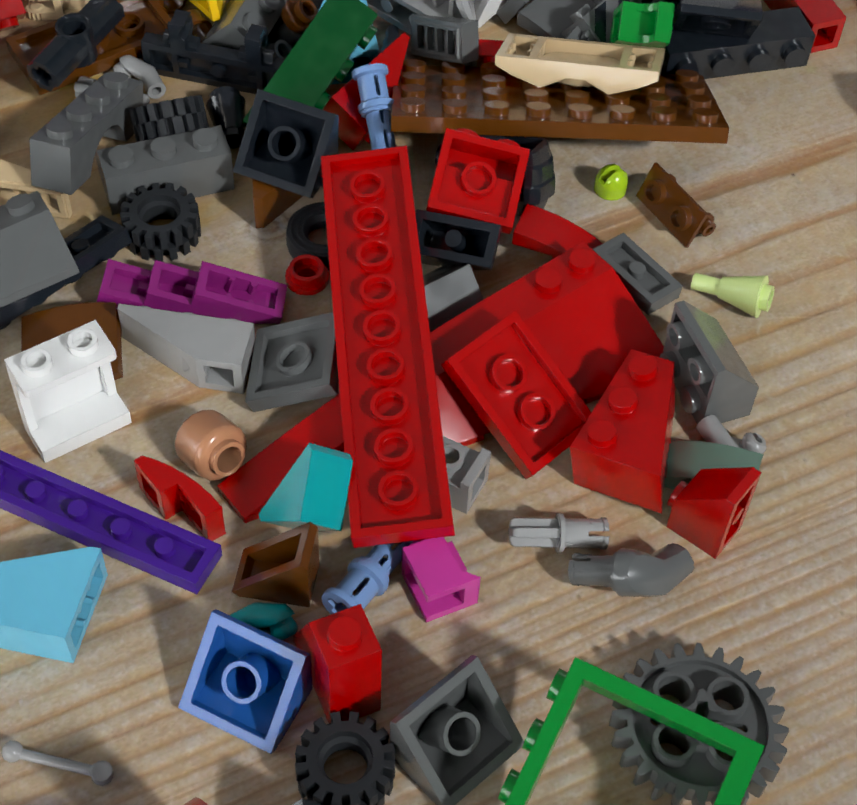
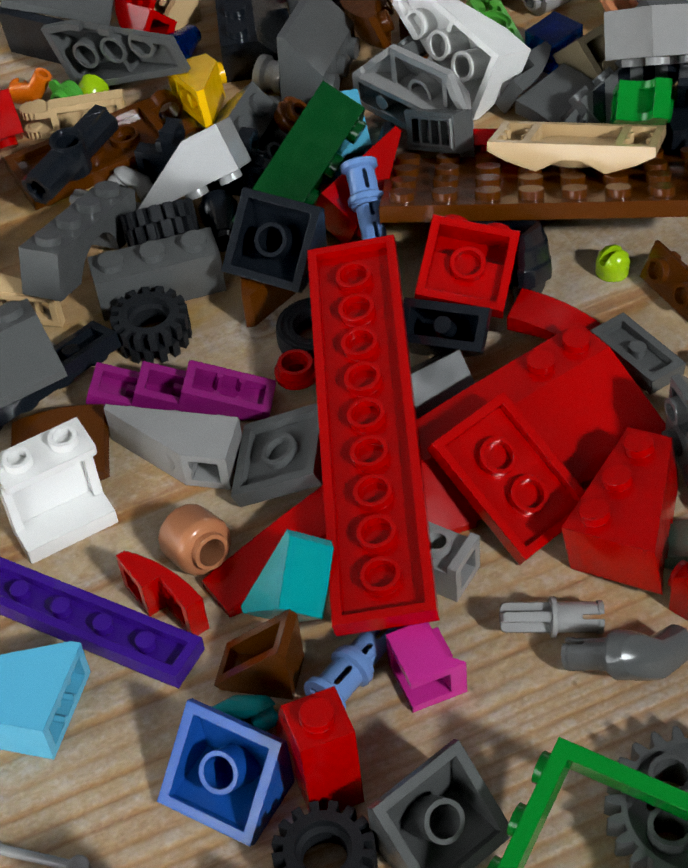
camera: 10 degrees right, 5 degrees down
none -> light grey slope [138,117,252,209]

